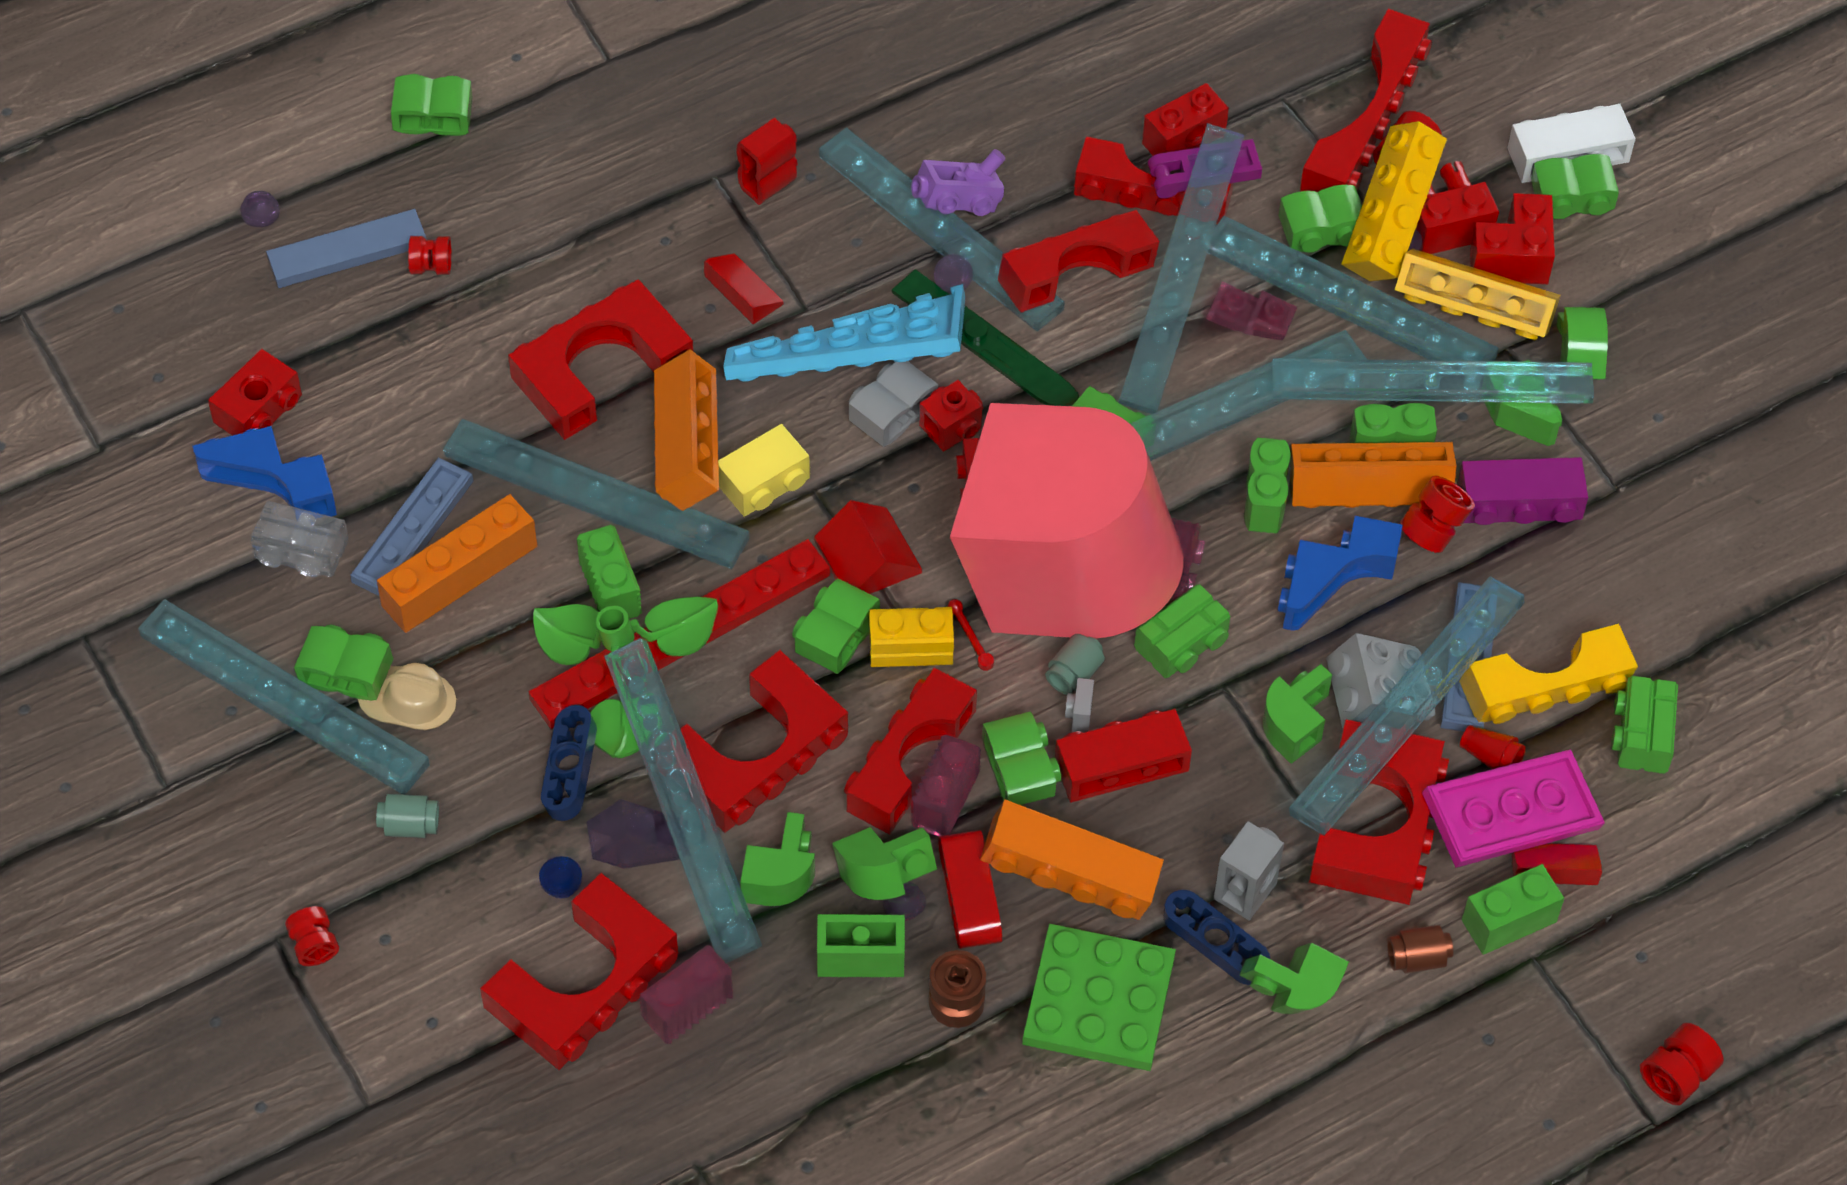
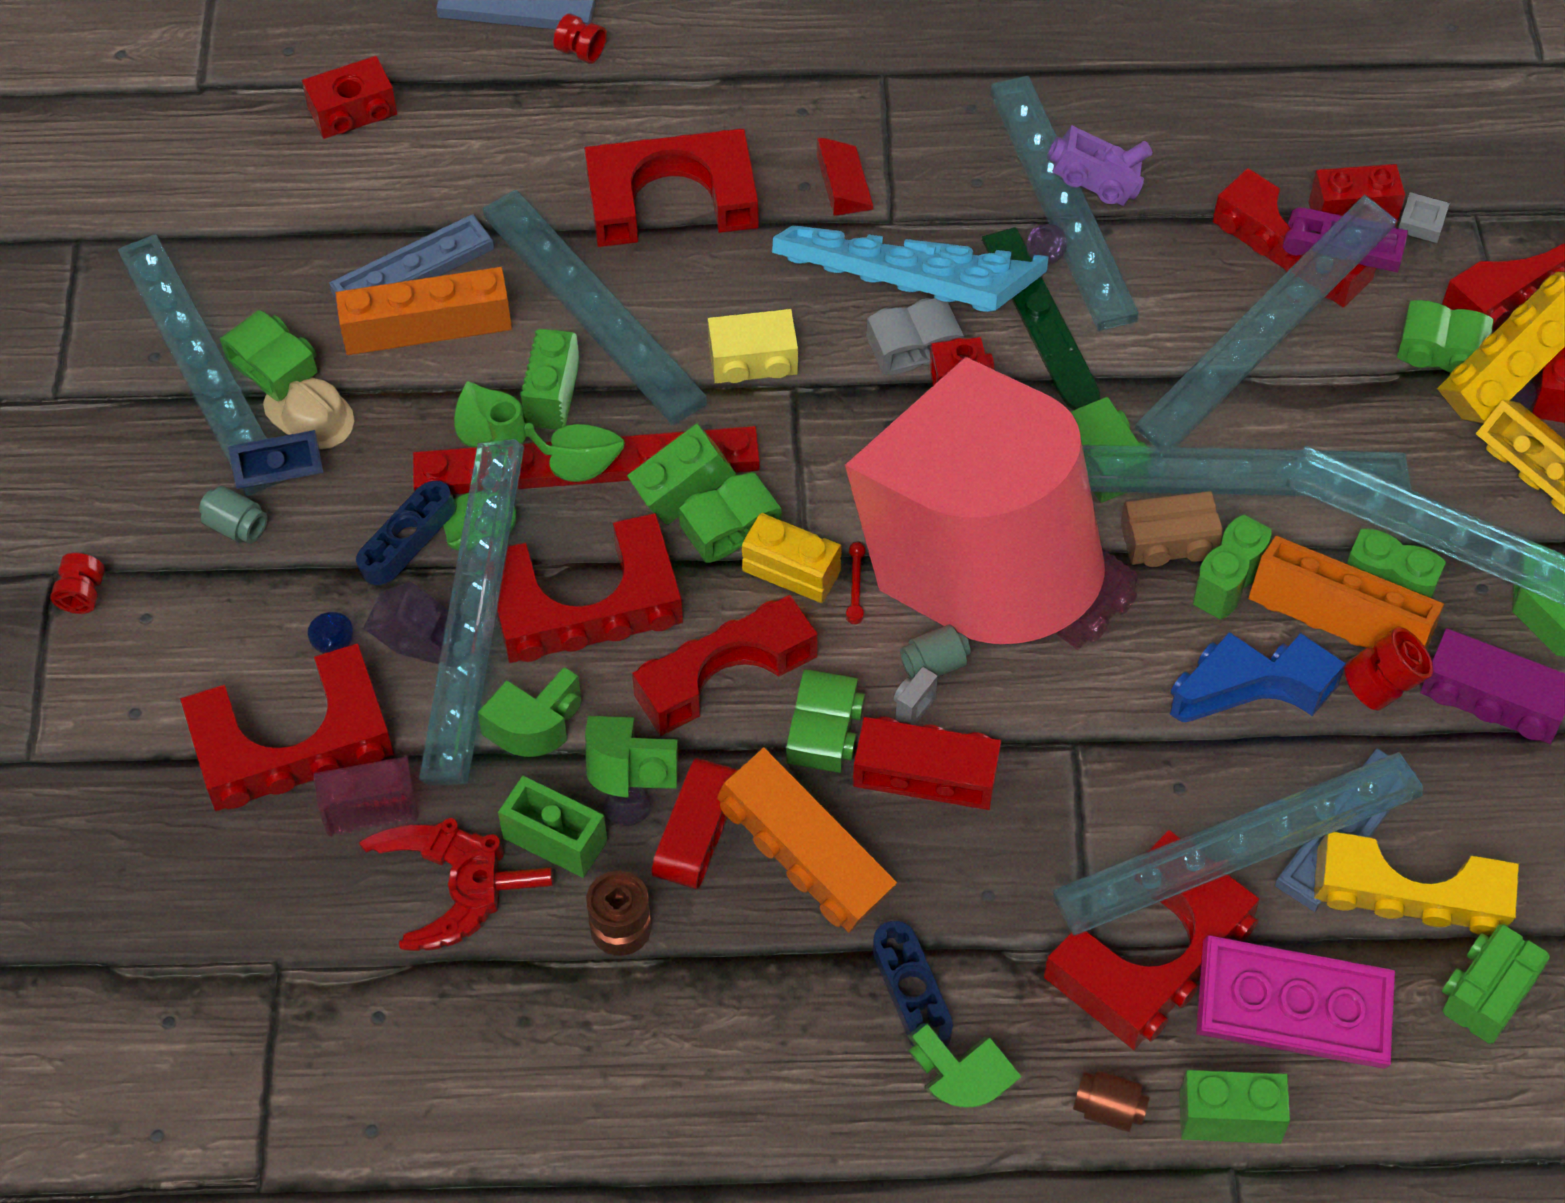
camera: 30 degrees right, 0 degrees up
blue arch [192,426,337,525] -> none
clear brick [251,501,348,577] -> none
orange brick [654,349,719,511] -> none
red brick [736,117,798,205] -> none
red slope [814,500,922,594] -> none
clear pink brick [911,734,981,836] -> none
red arch [998,210,1160,313] -> none
bright green plate [1022,923,1176,1071] -> none
bright green brick [1134,584,1231,678] -> none
clear light blue plate [1204,216,1499,384] -> none
clear pink slope [1206,282,1297,340] -> none
light grey brick [1214,821,1284,921] -> none
bright green brick [1263,664,1332,764] -> none
light grey bracket [1326,633,1435,728] -> none
red cone [1460,725,1526,770] -> none
red slope [1512,843,1602,885] -> none
none -> dark blue slope [228,430,323,489]
none -> red bar [359,818,554,951]
none -> bright green brick [627,423,736,525]
none -> medium nougat brick [1121,491,1223,567]
none -> light grey plate [1399,192,1450,243]

